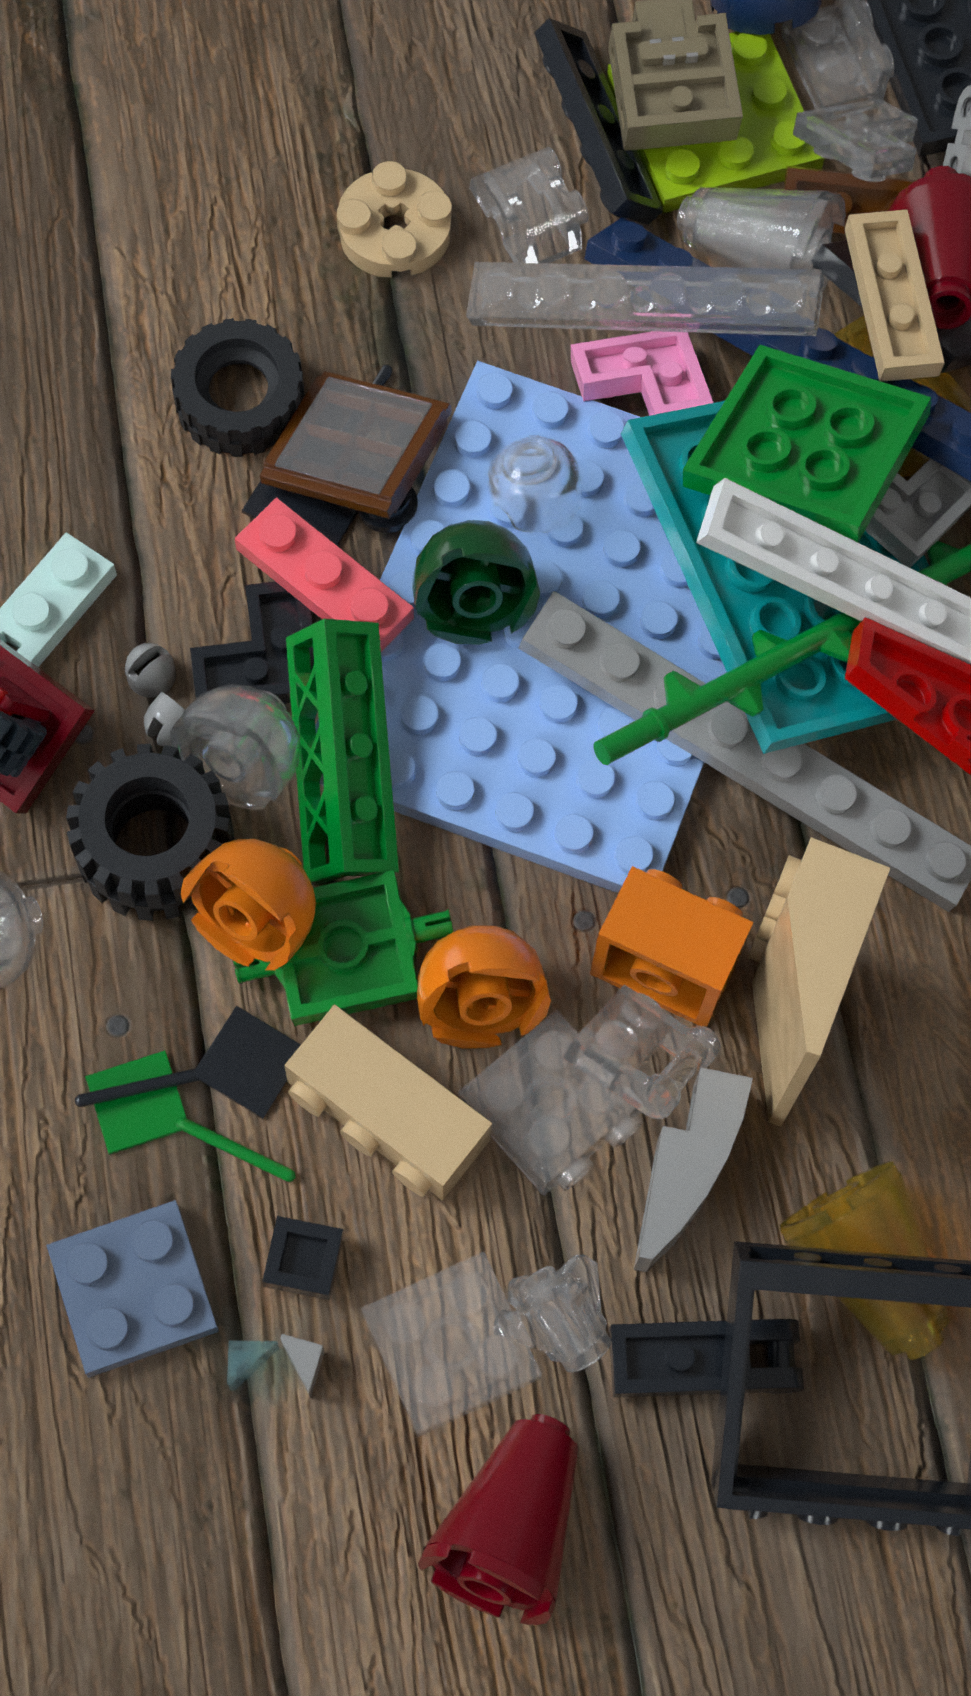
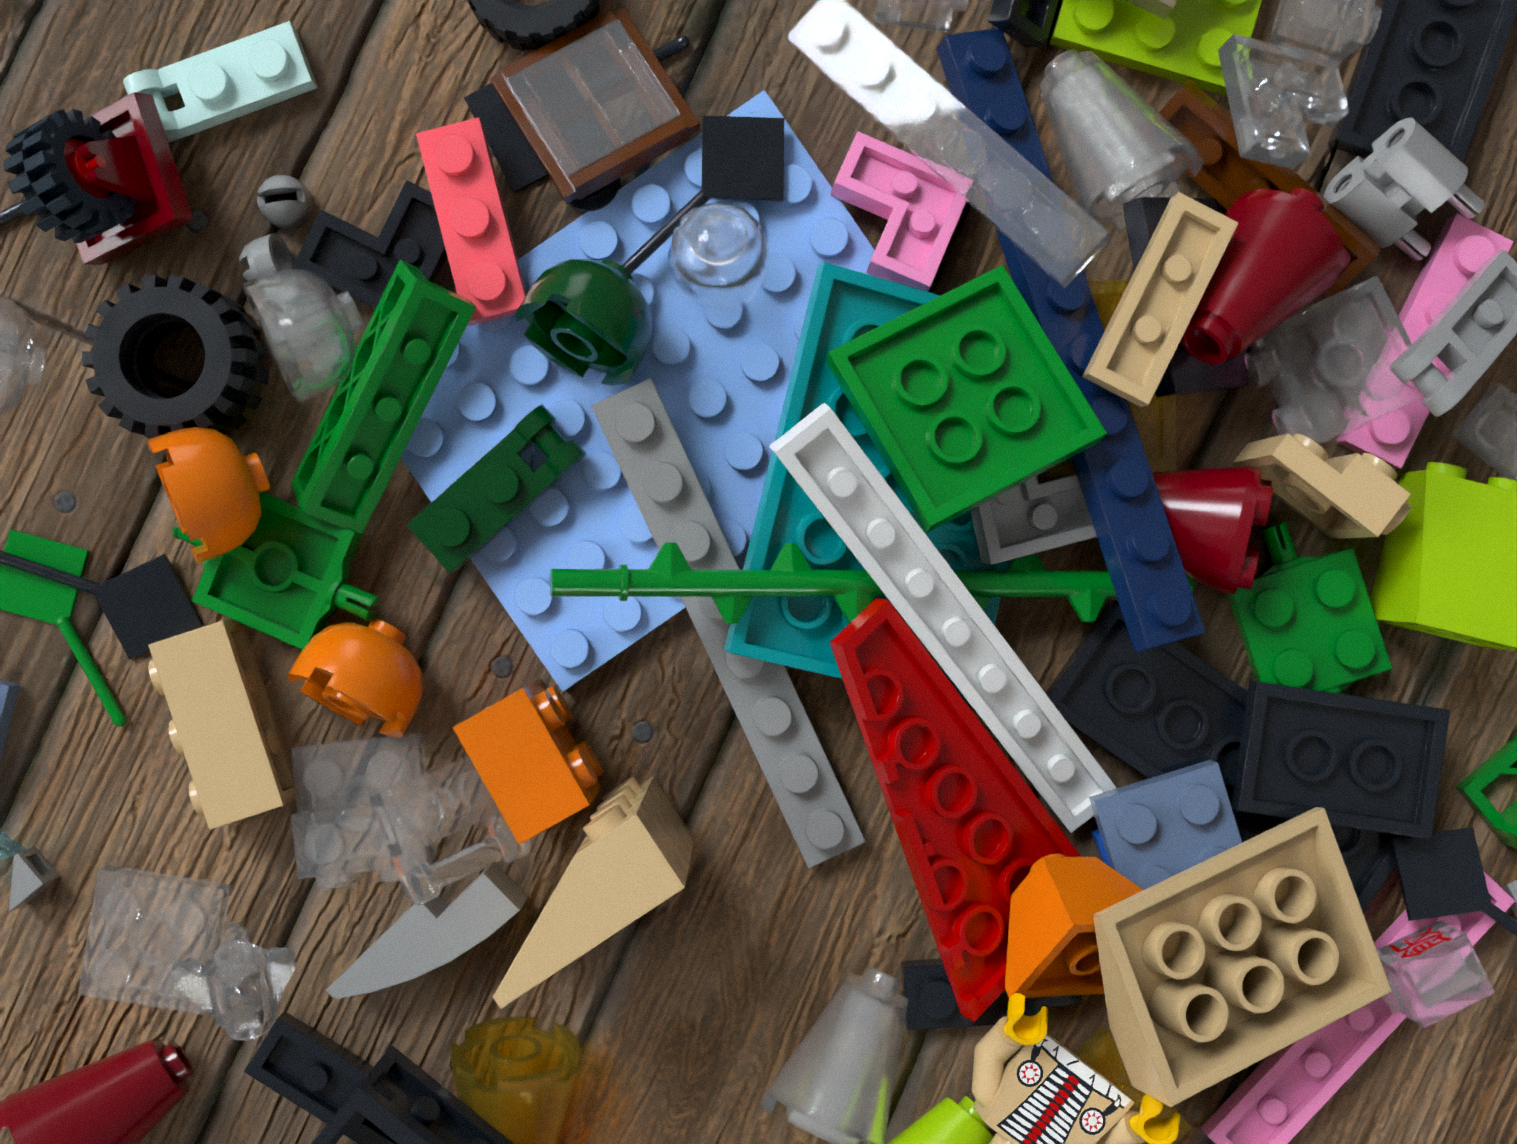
camera: 40 degrees right, 20 degrees up
black plate [262,1216,344,1300] -> none
none -> dark green plate [407,405,586,573]
none -> black piece [621,115,784,274]

